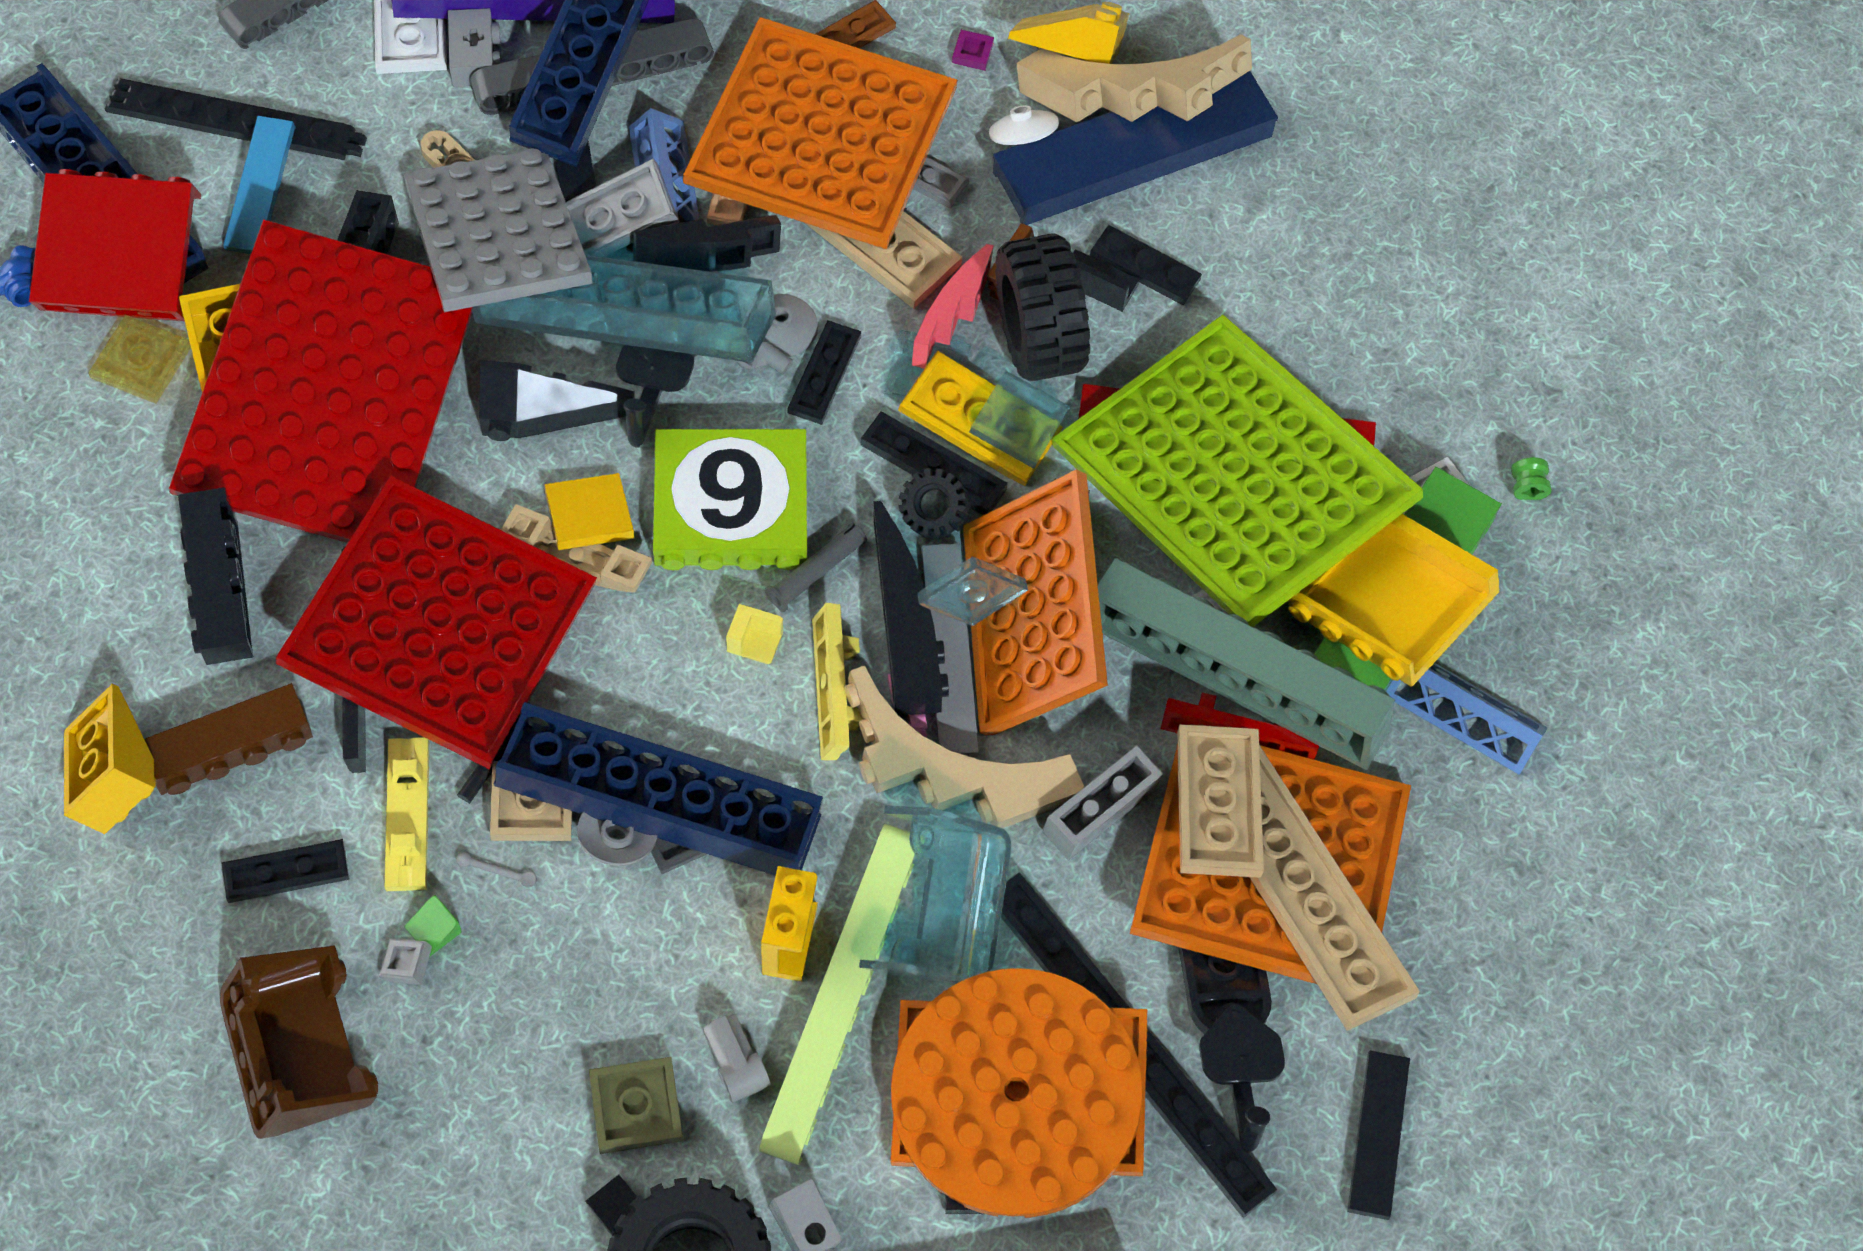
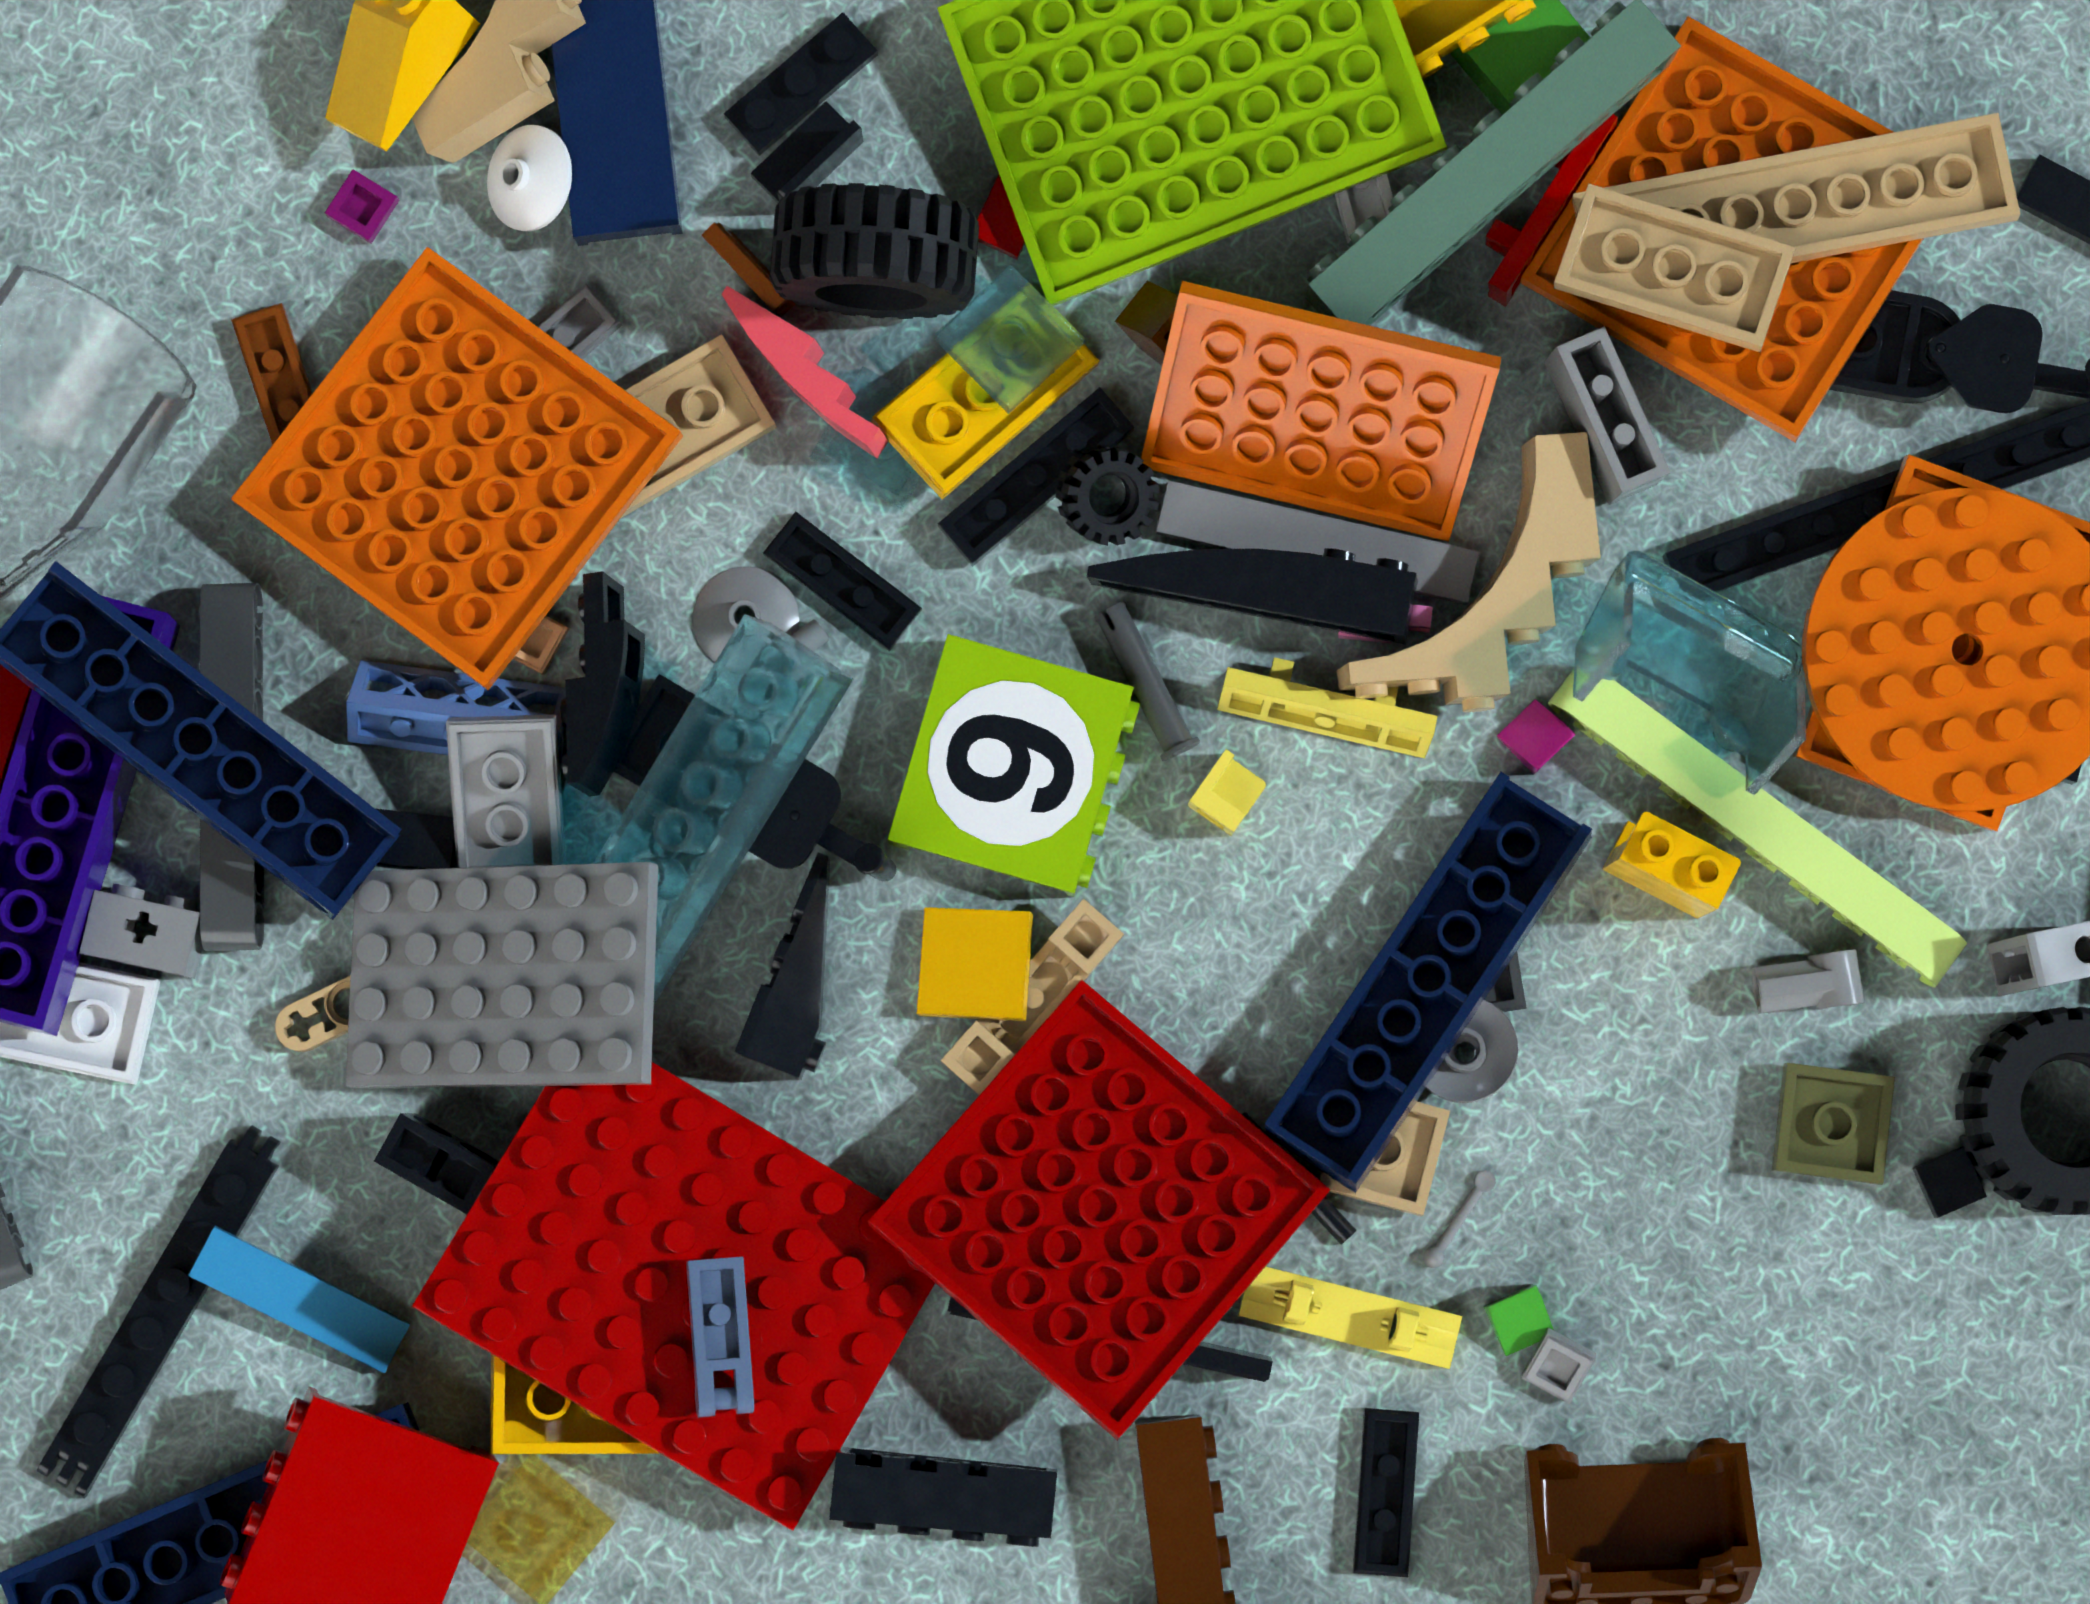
camera: 70 degrees left, 20 degrees up
clear light blue tile [917,557,1028,626] -> none
none -> sand blue plate [686,1257,754,1418]
none -> dark pink slope [1497,699,1576,775]

